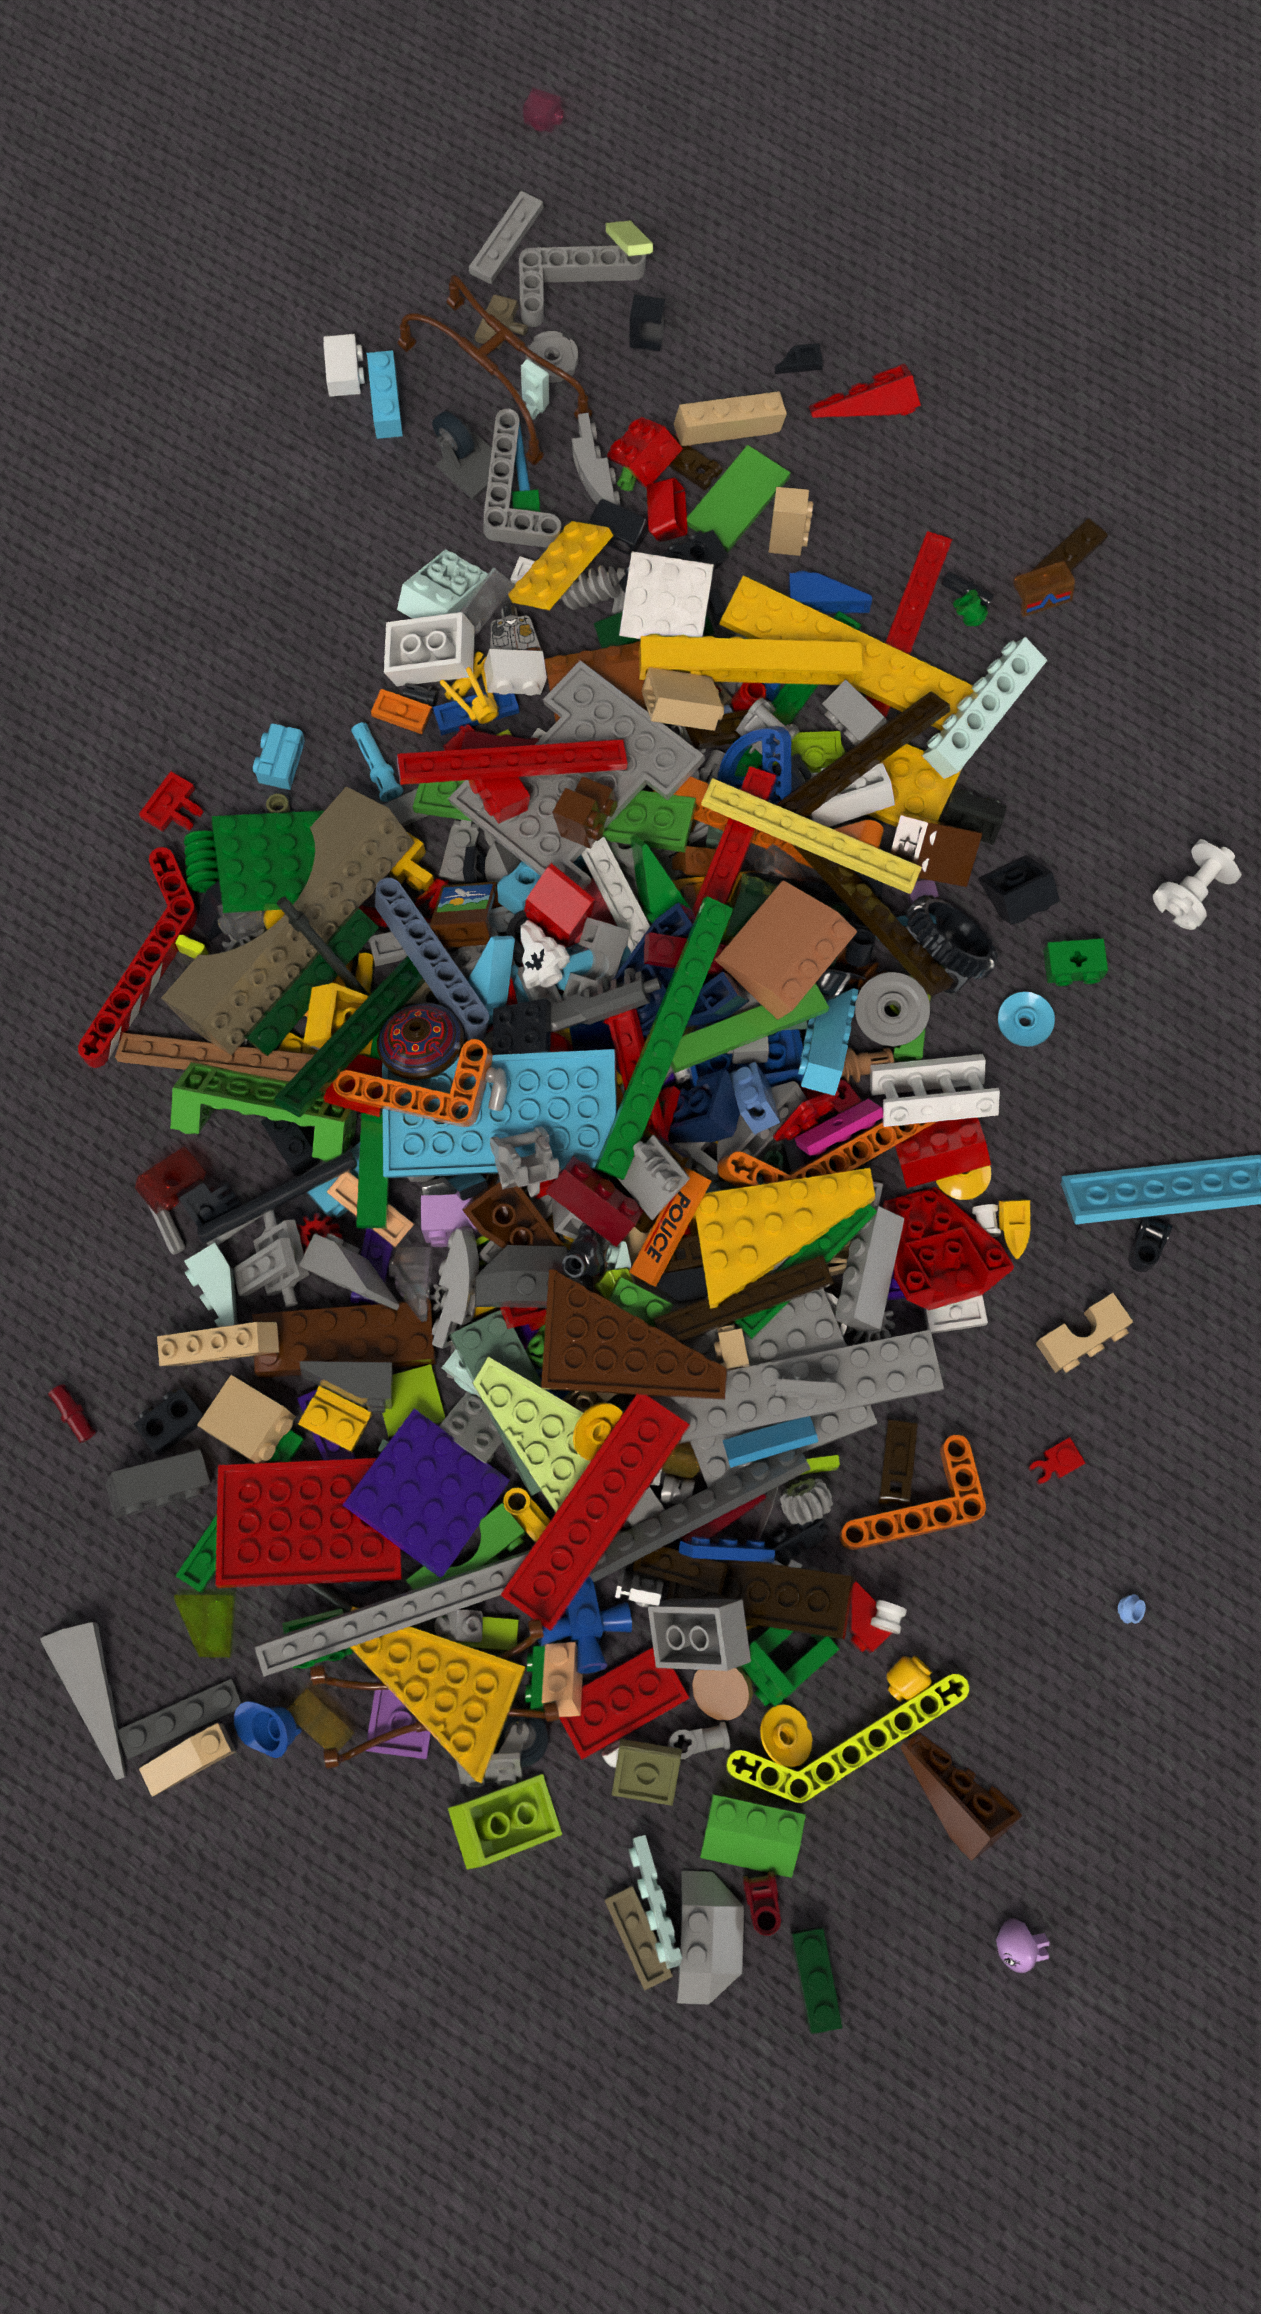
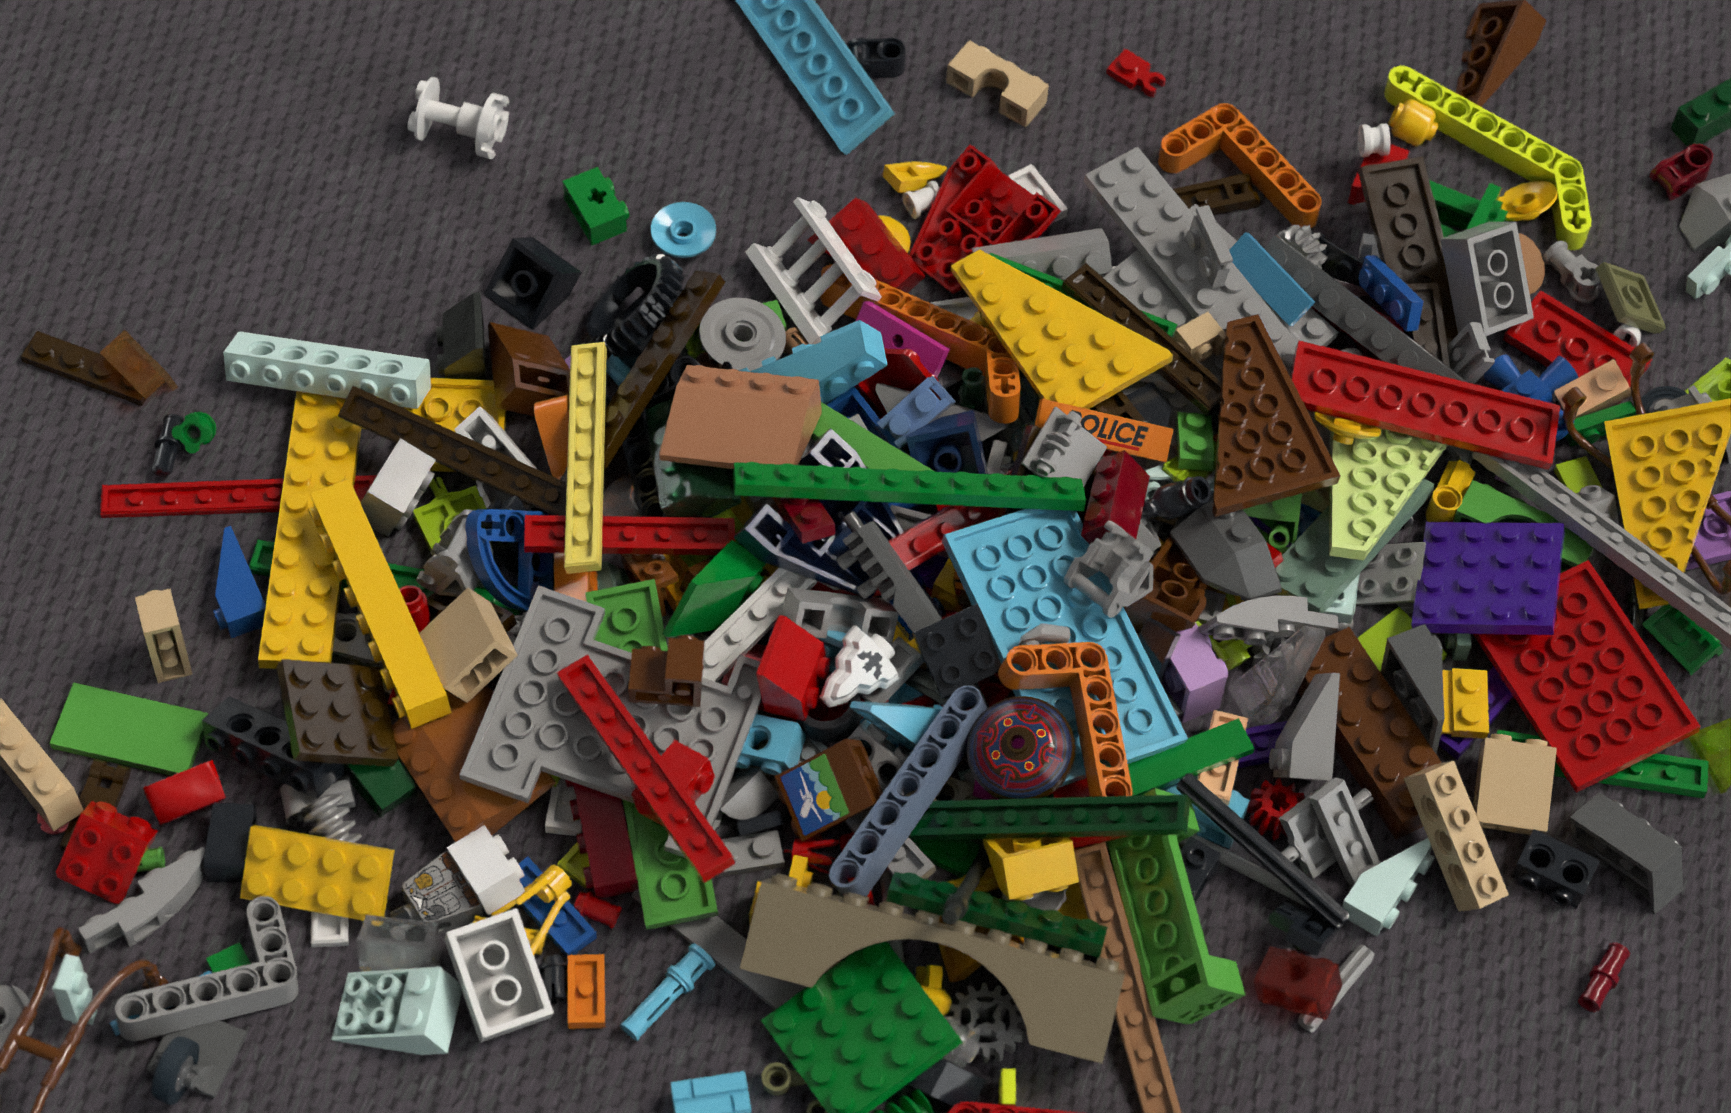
camera: 115 degrees left, 15 degrees down
bright green slope [700,1795,806,1878] -> none

